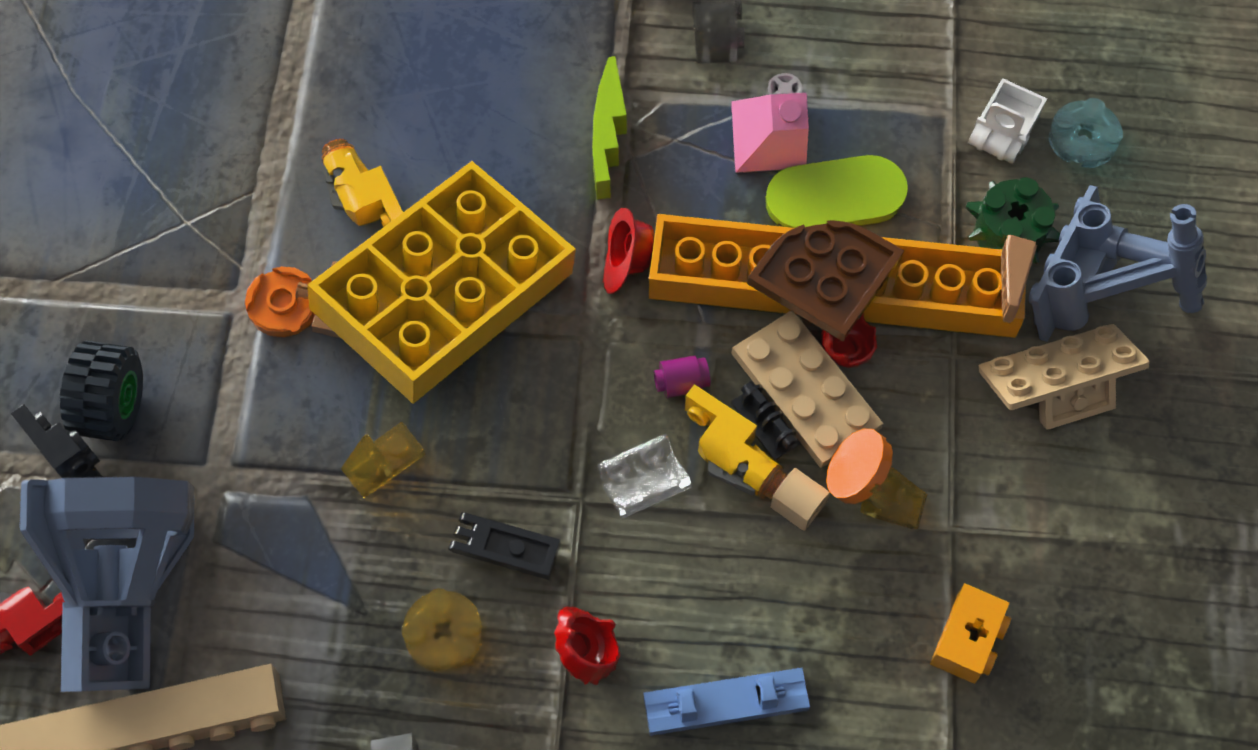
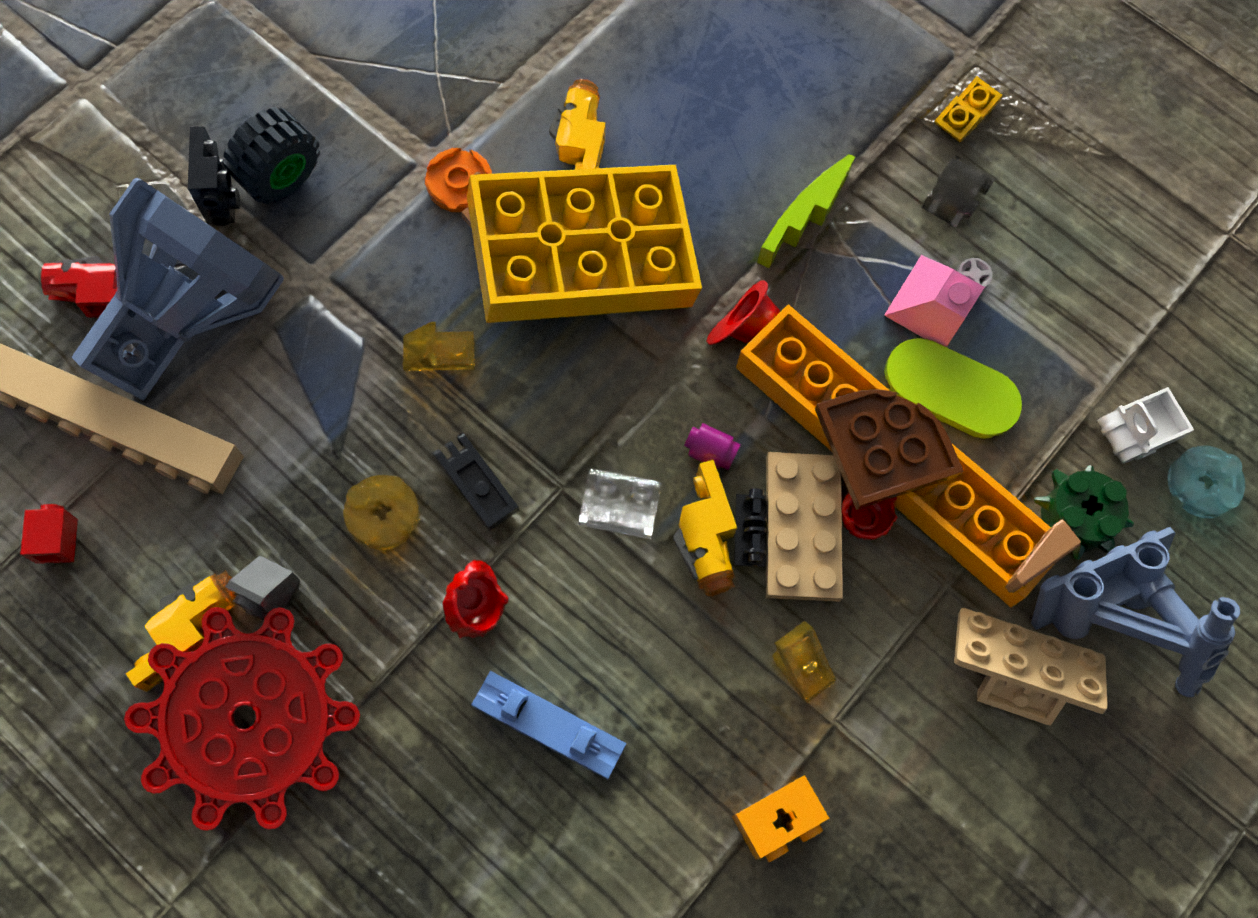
camera: 30 degrees right, 5 degrees up
tan piece [770,468,830,531] -> none
orange tile [826,429,893,504] -> none

